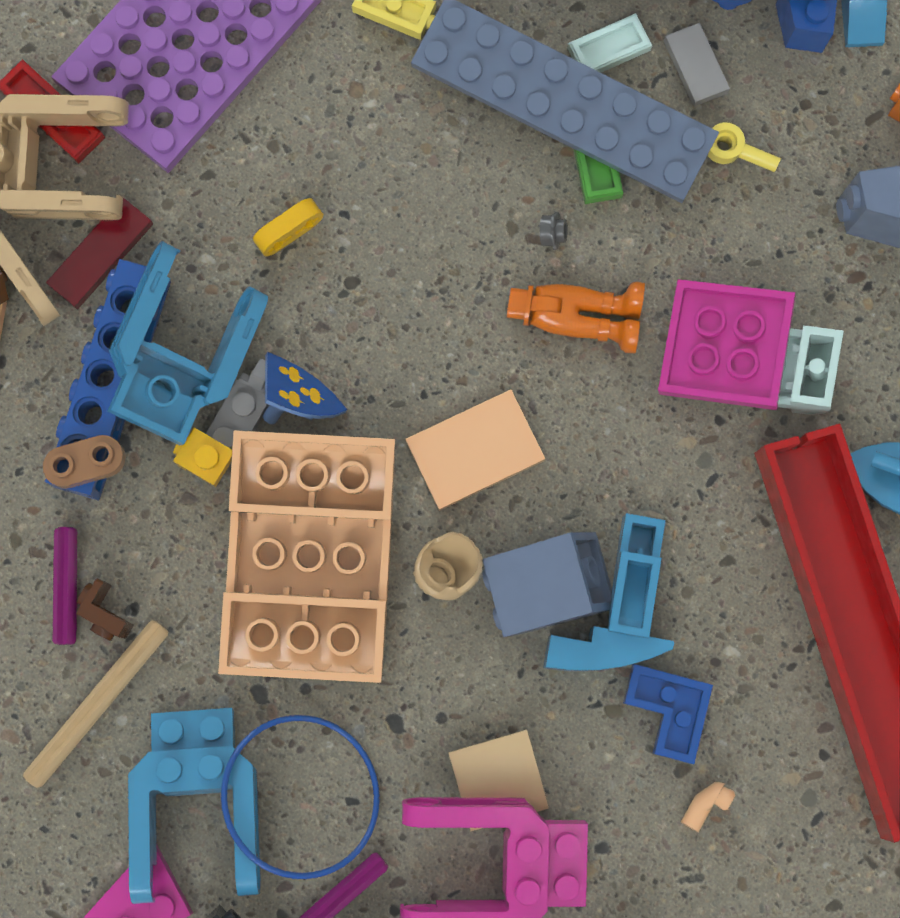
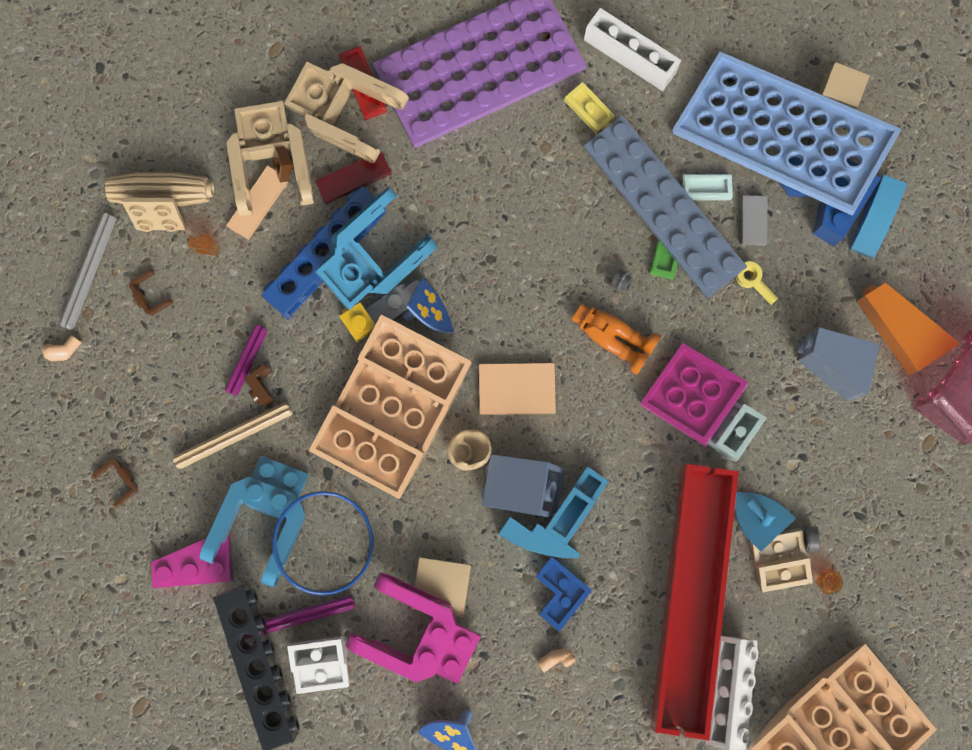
camera: 25 degrees right, 0 degrees up
medium nougat plate [43,435,126,489] -> none
yellow beam [253,198,324,257] -> none

